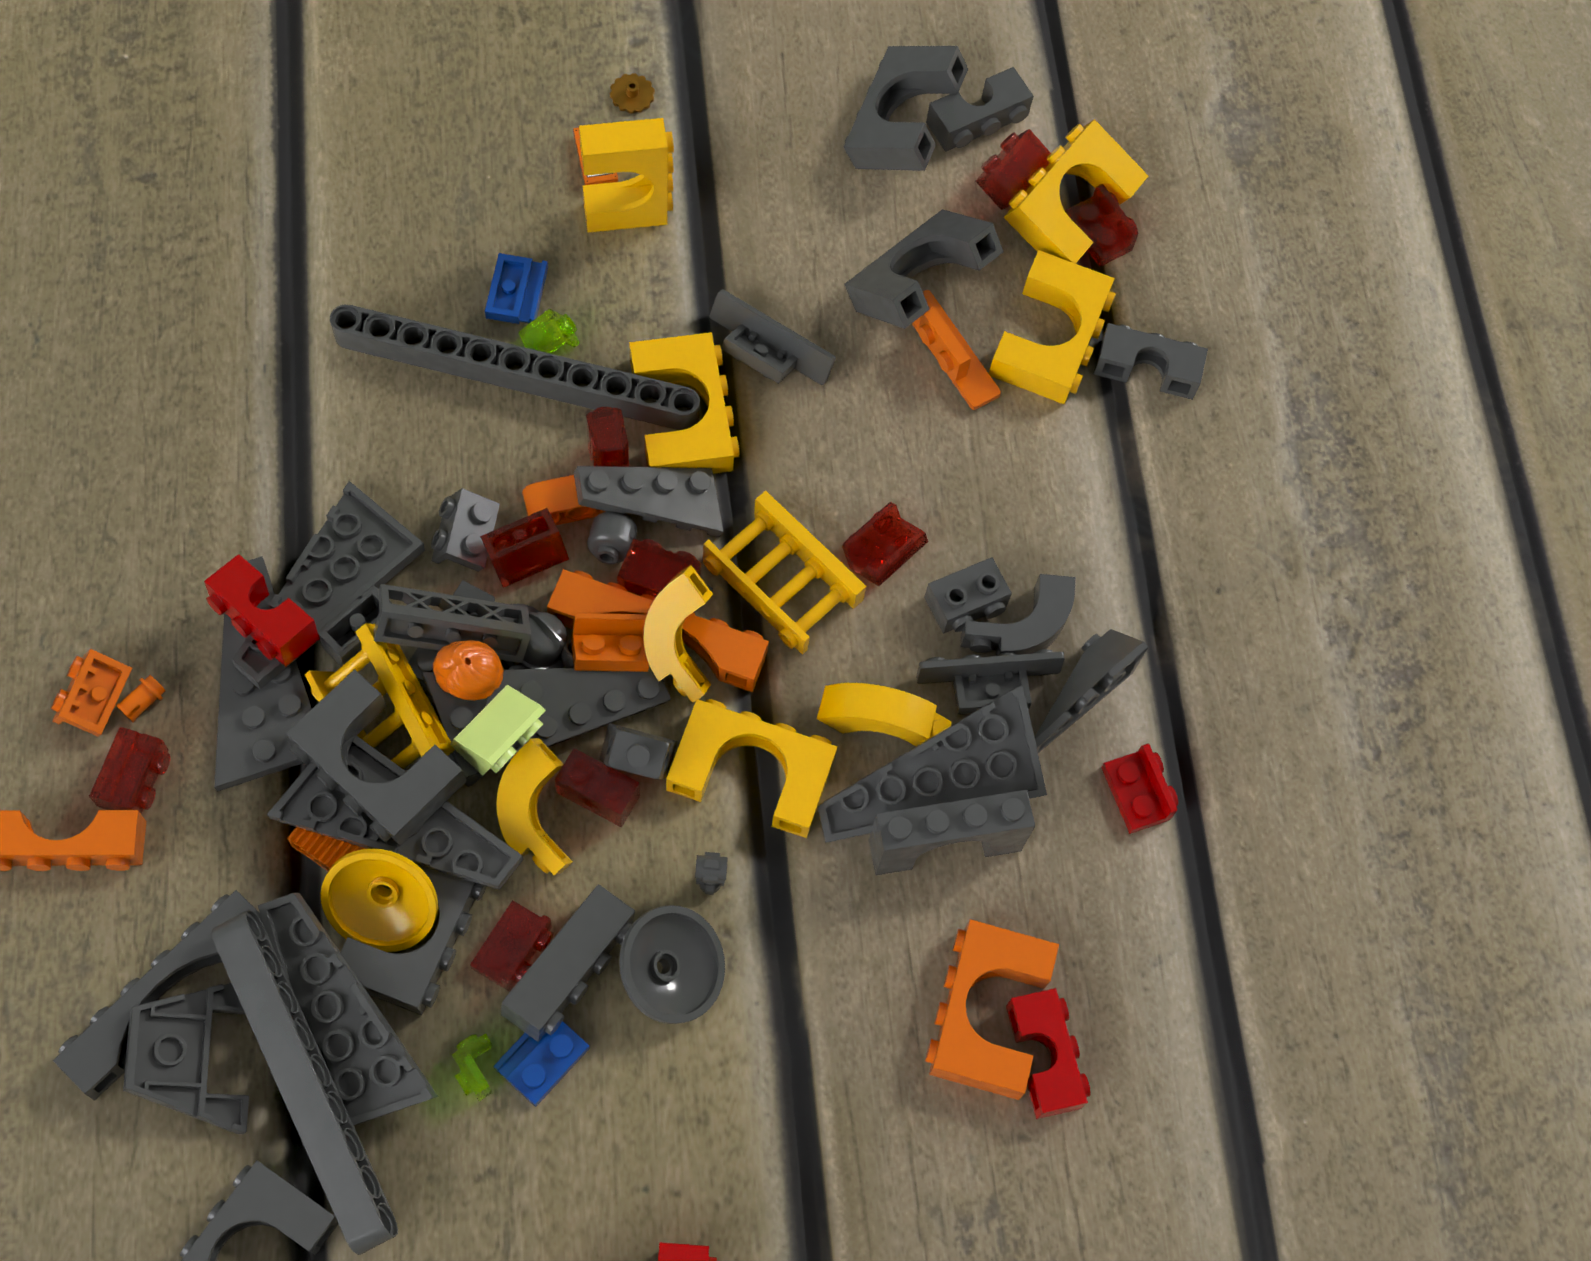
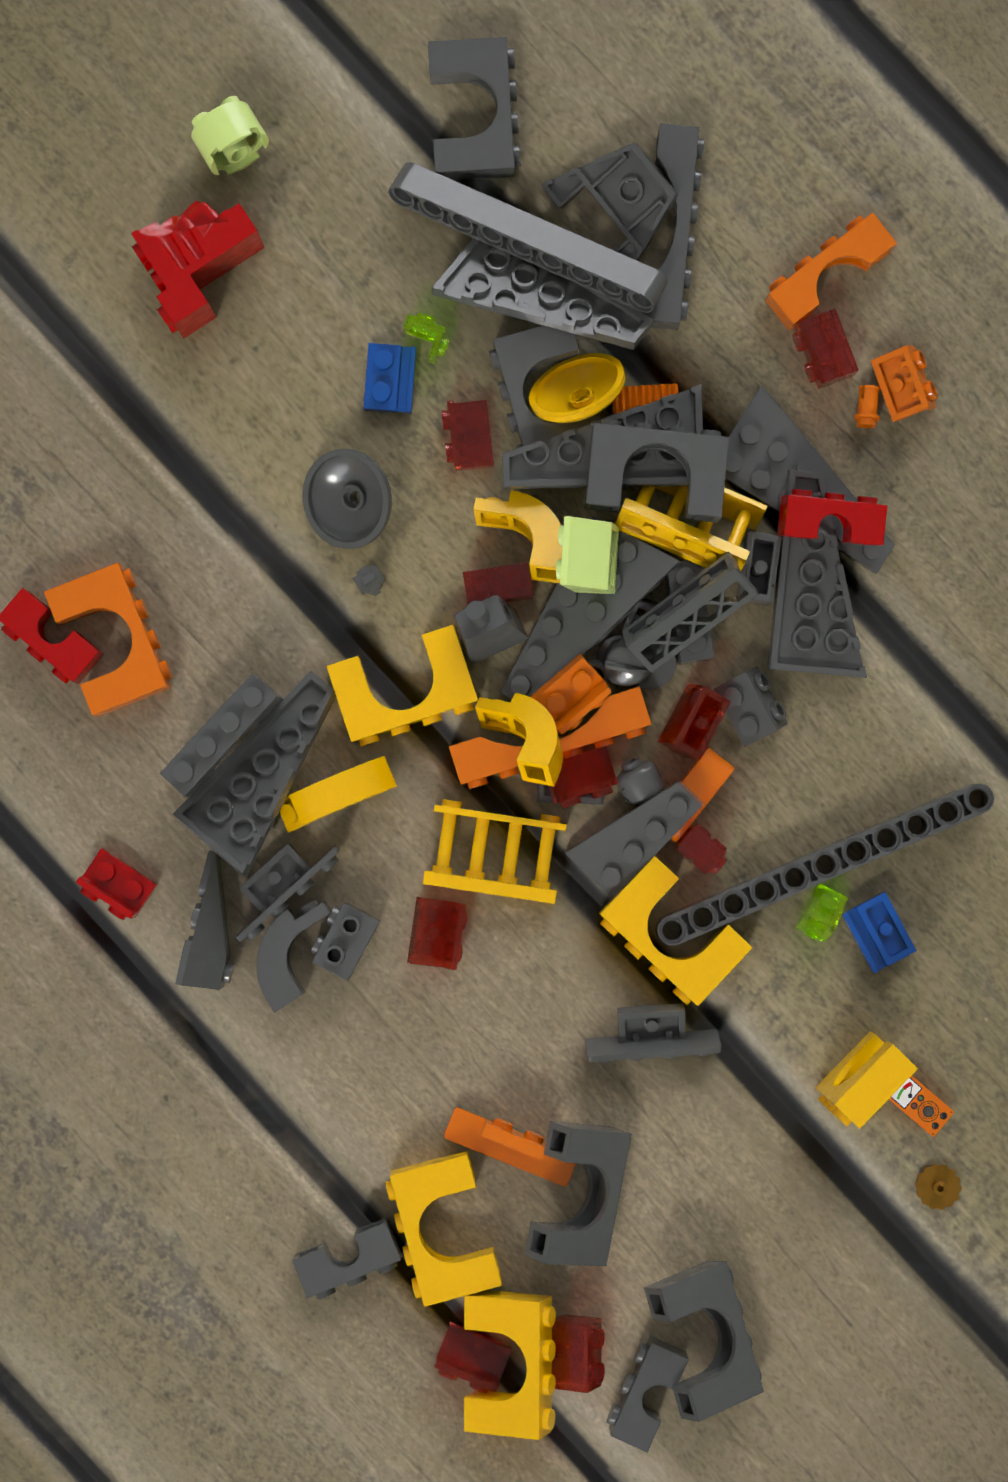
camera: 150 degrees right, 20 degrees up
orange hair [433,640,504,701] -> none
dark grey brick [501,884,635,1042] -> none

